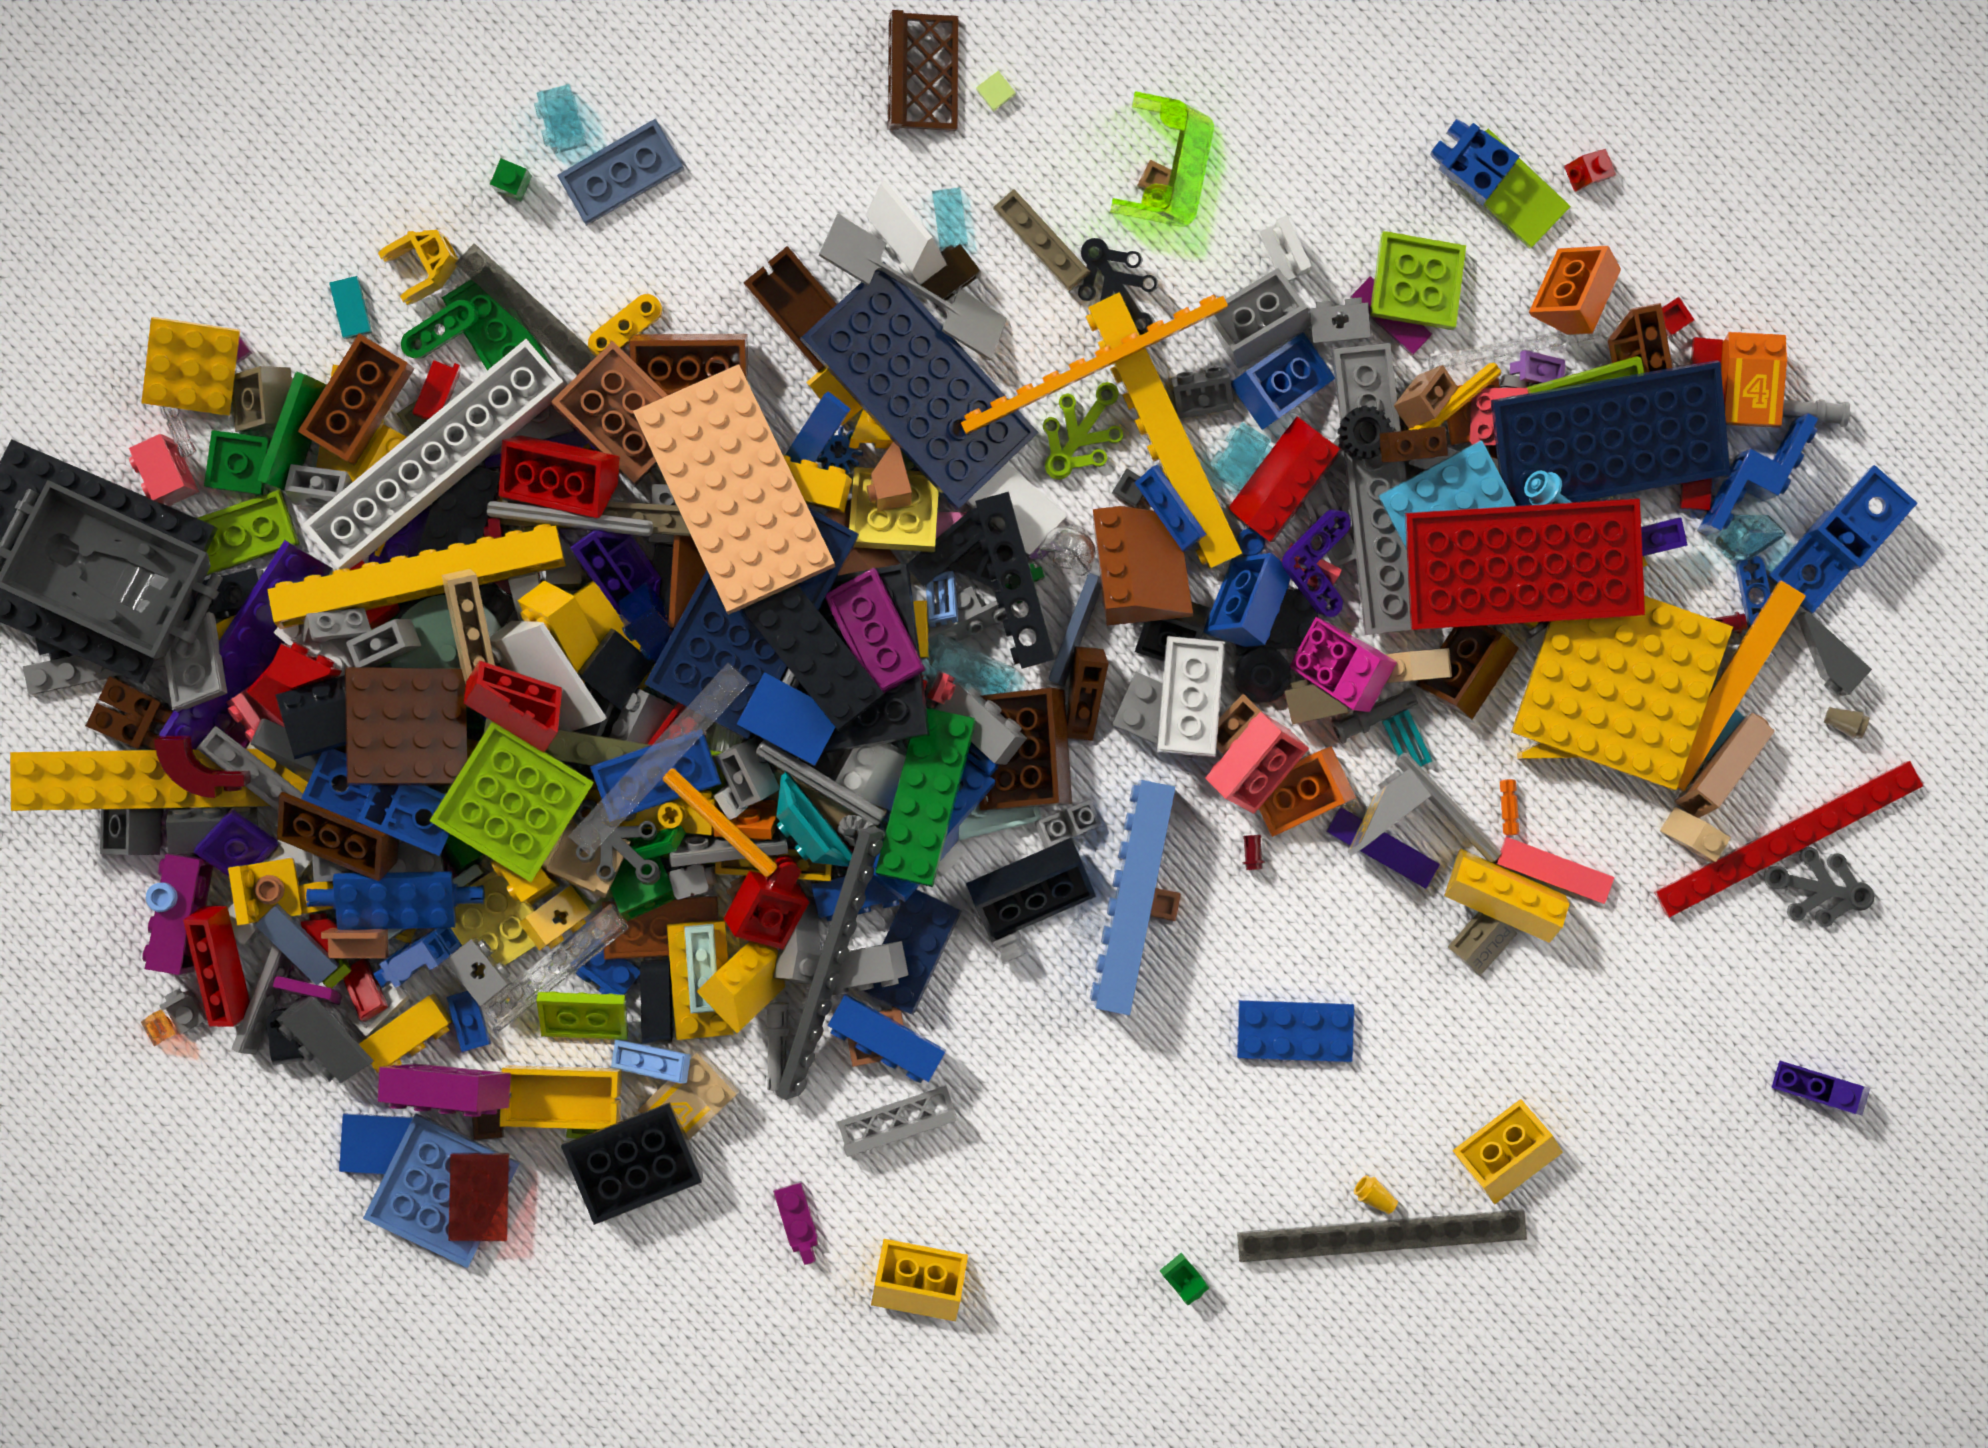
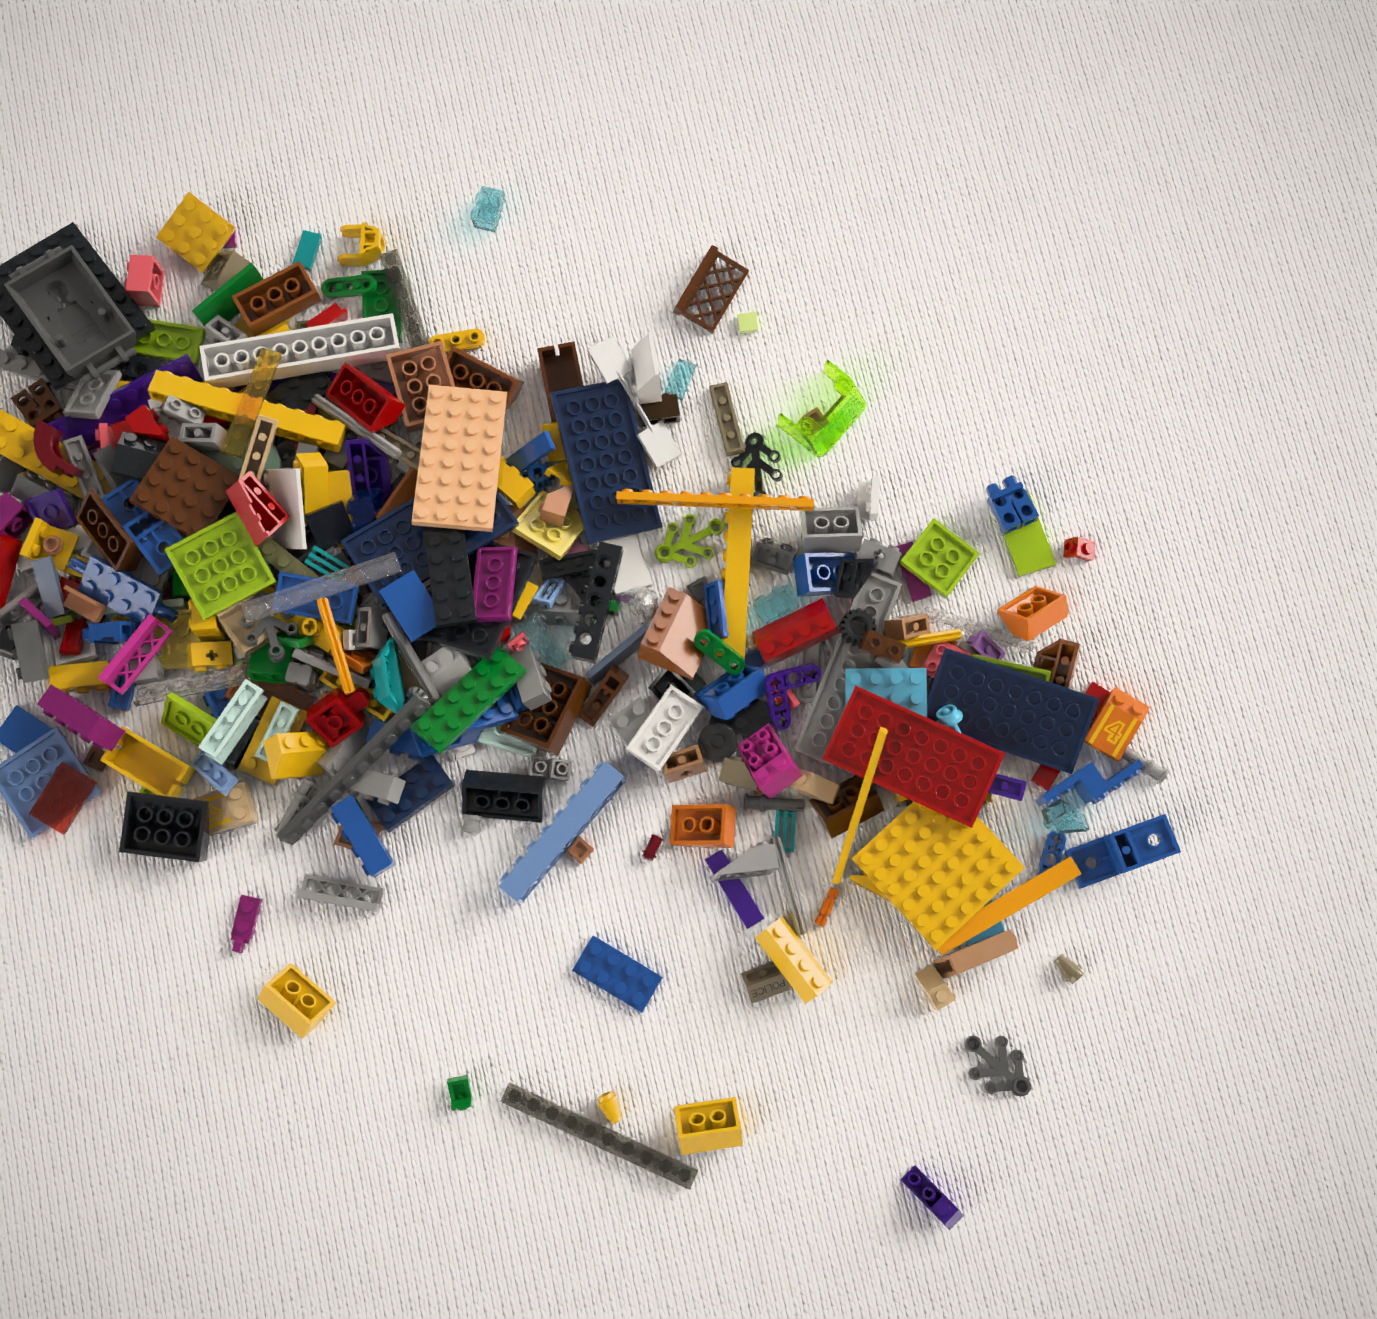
camera: 30 degrees right, 10 degrees down
clear axle [160,406,197,458] -> none
green plate [204,430,271,495] -> none
green brick [490,158,532,202] -> none
sand blue tile [557,118,684,226] -> none
coral brick [1205,712,1309,814] -> none
coral tile [1495,837,1615,904] -> none
red plate [1654,761,1923,918] -> none
red plate [1662,297,1695,337] -> none
dark red pin [1710,611,1747,634] -> none
dark grey slope [1797,611,1872,696] -> none
none -> dark pink fence [98,614,174,695]
none -> light aqua fence [198,679,268,765]
none -> clear yellow tile [221,347,282,458]
none -> teal tile [304,546,350,582]
none -> green plate [694,629,745,675]
none -> yellow tile [832,727,888,884]
none -> black wing [834,558,878,598]

